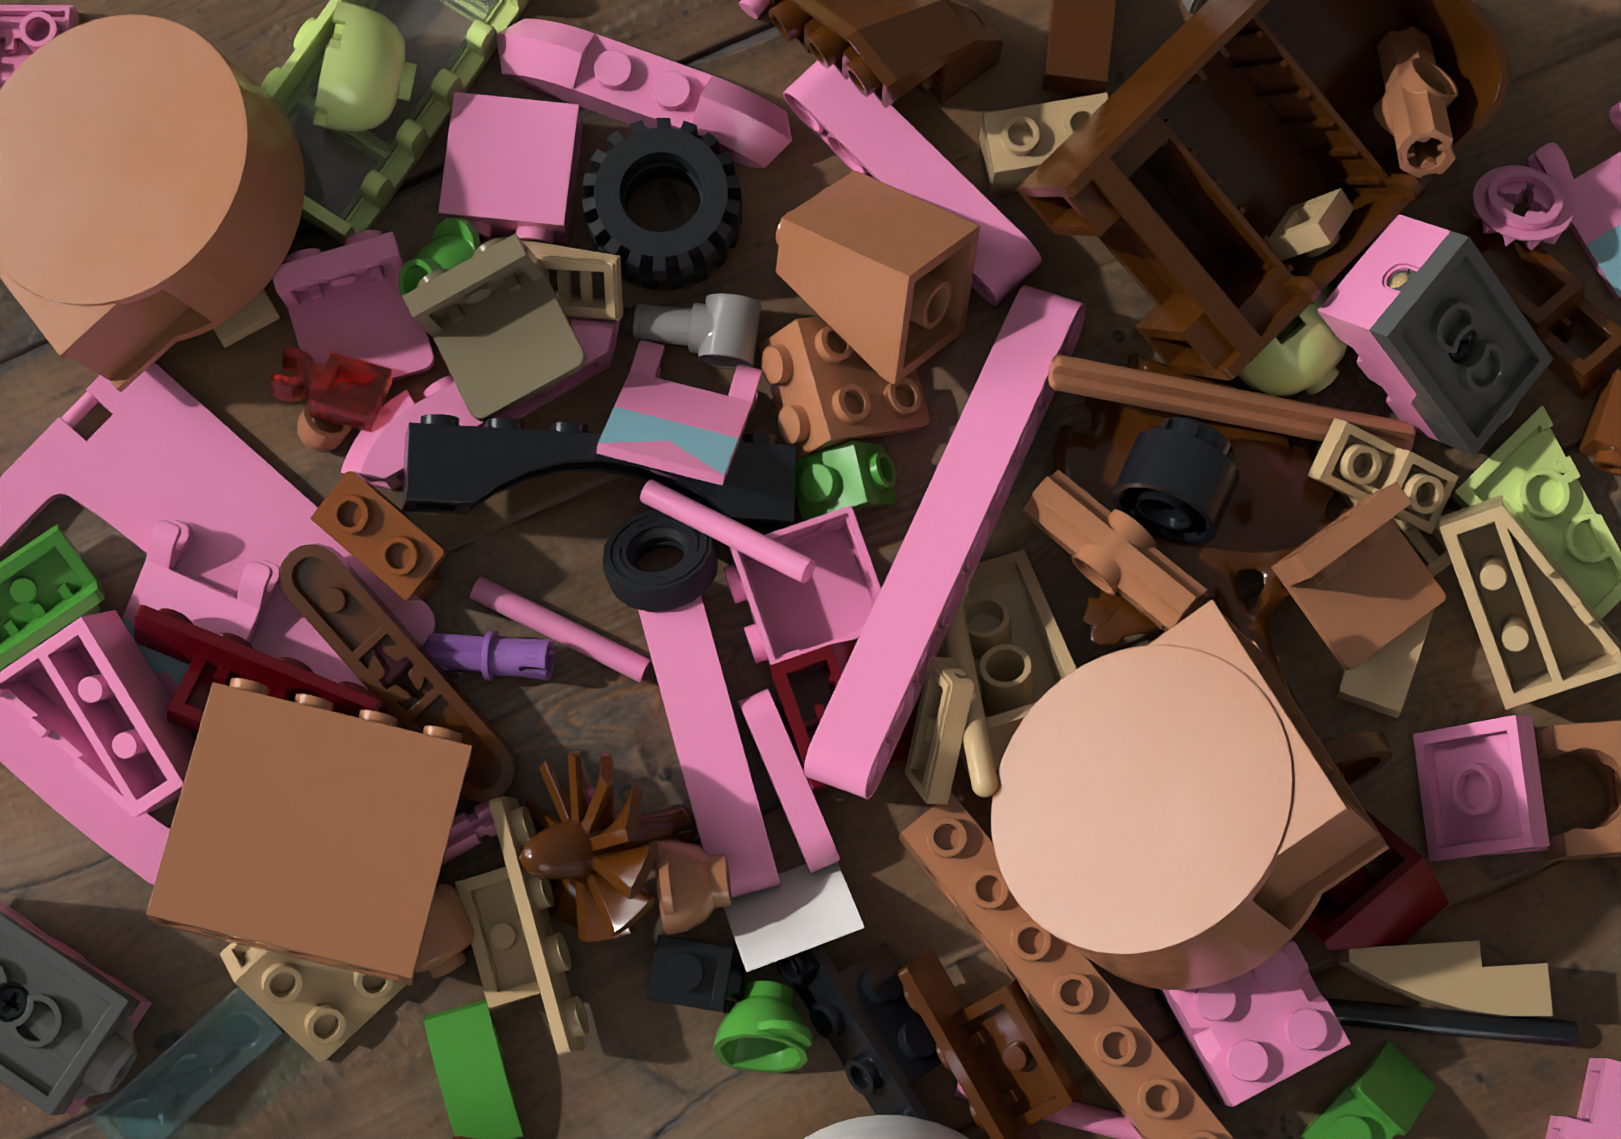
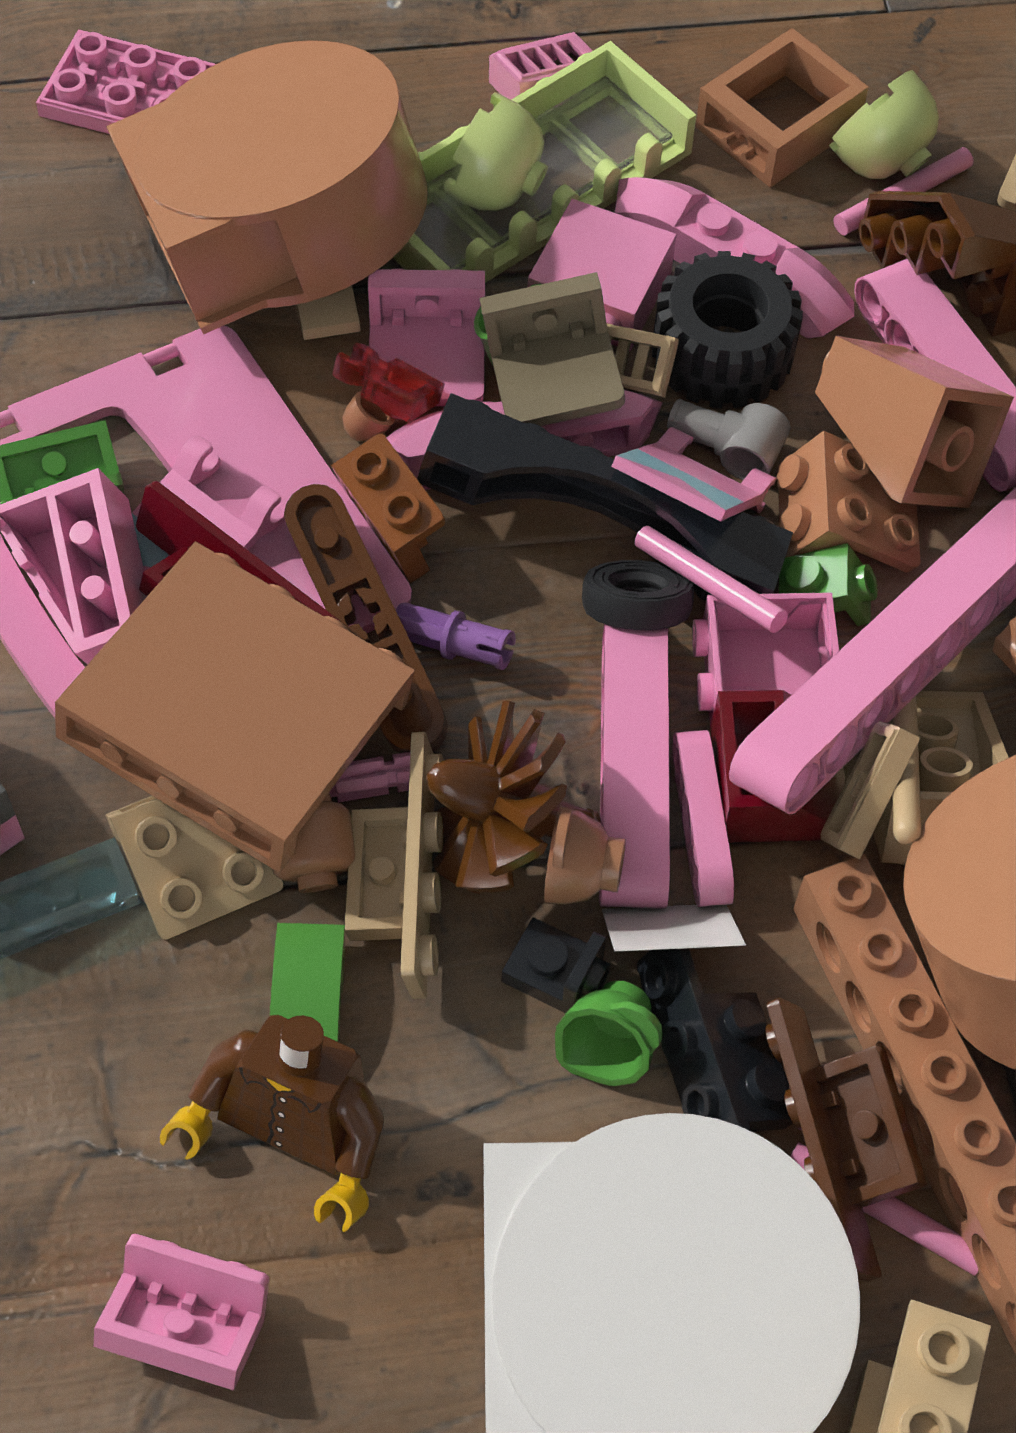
camera: 15 degrees right, 20 degrees down
bright pink bar [470,576,651,683] -> none

